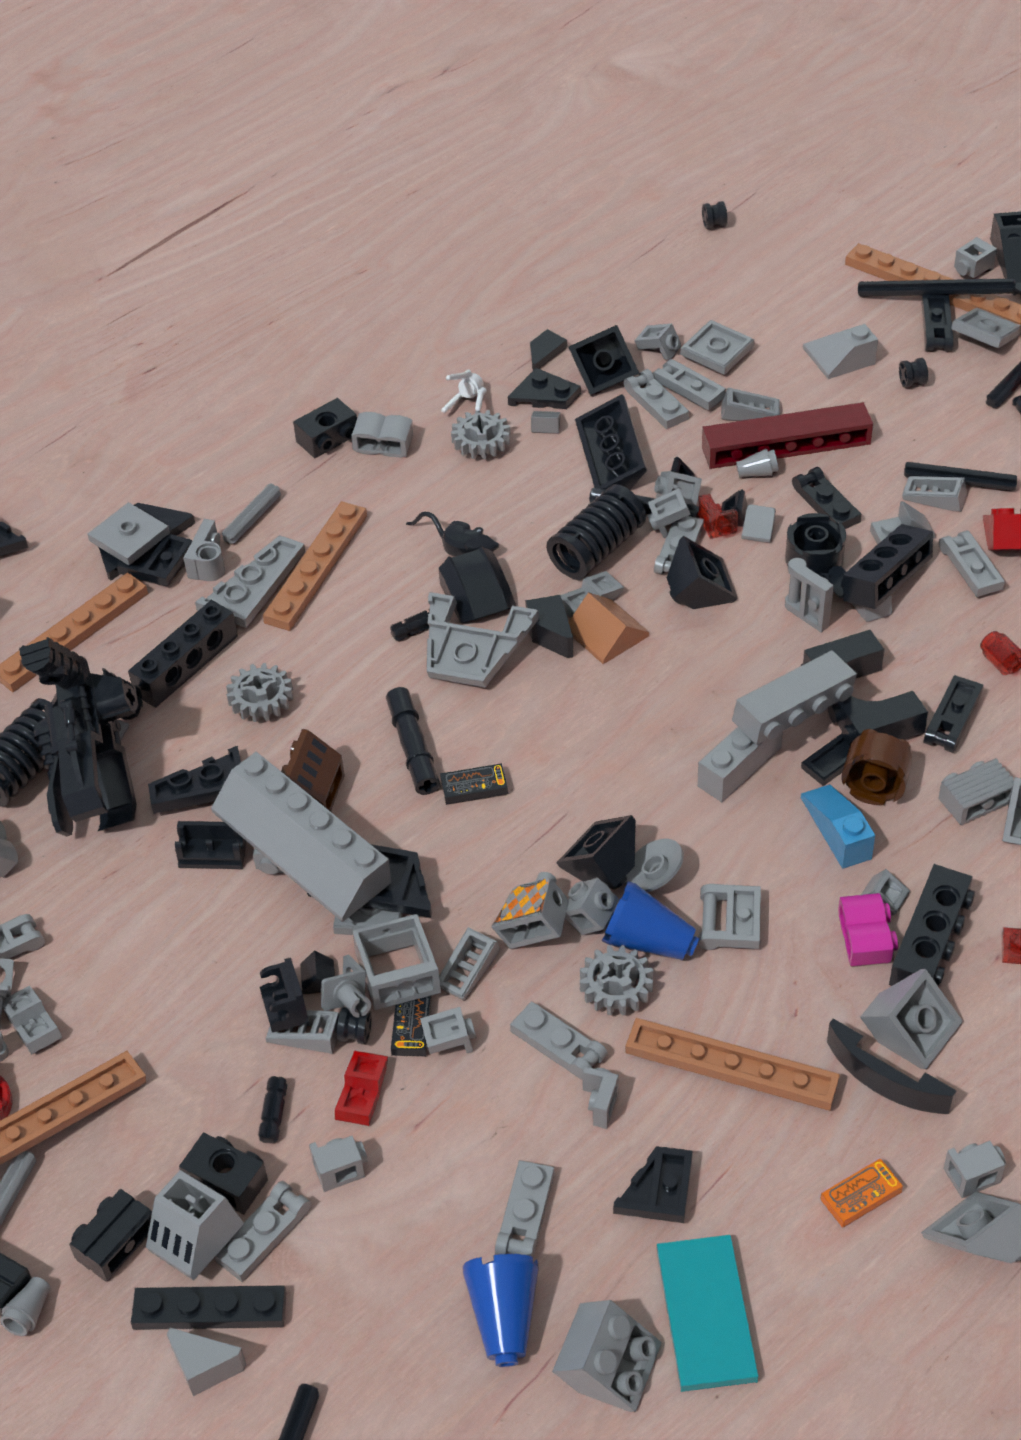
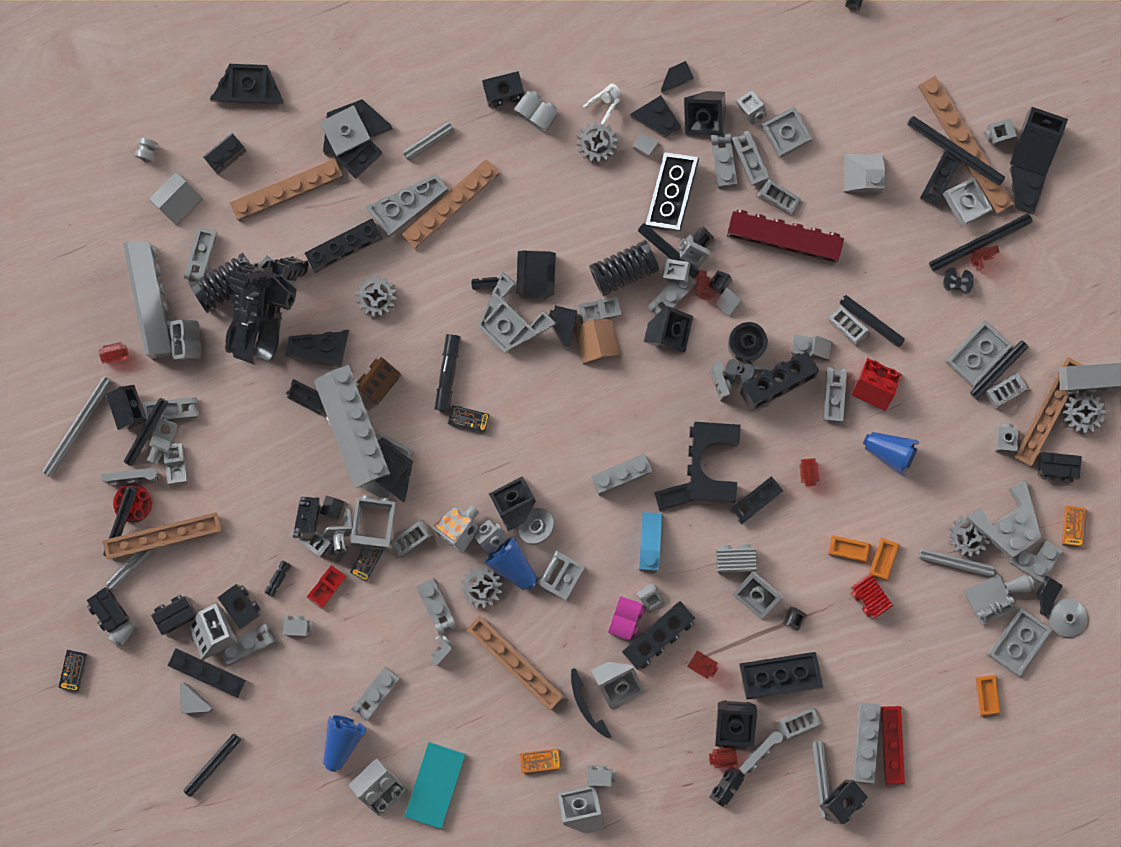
camera: 20 degrees right, 35 degrees up
light grey plate [184,519,225,581] -> none
black animal [406,511,499,557] -> none
light grey bracket [420,1007,477,1054] -> none
black wing [613,1146,693,1223] -> none
light grey brick [732,650,857,745] -> none
light grey cone [736,449,779,478] -> none
black plate [792,467,862,529] -> none
reddish brown brick [841,729,913,805] -> none
black wheel [899,357,928,388] -> none

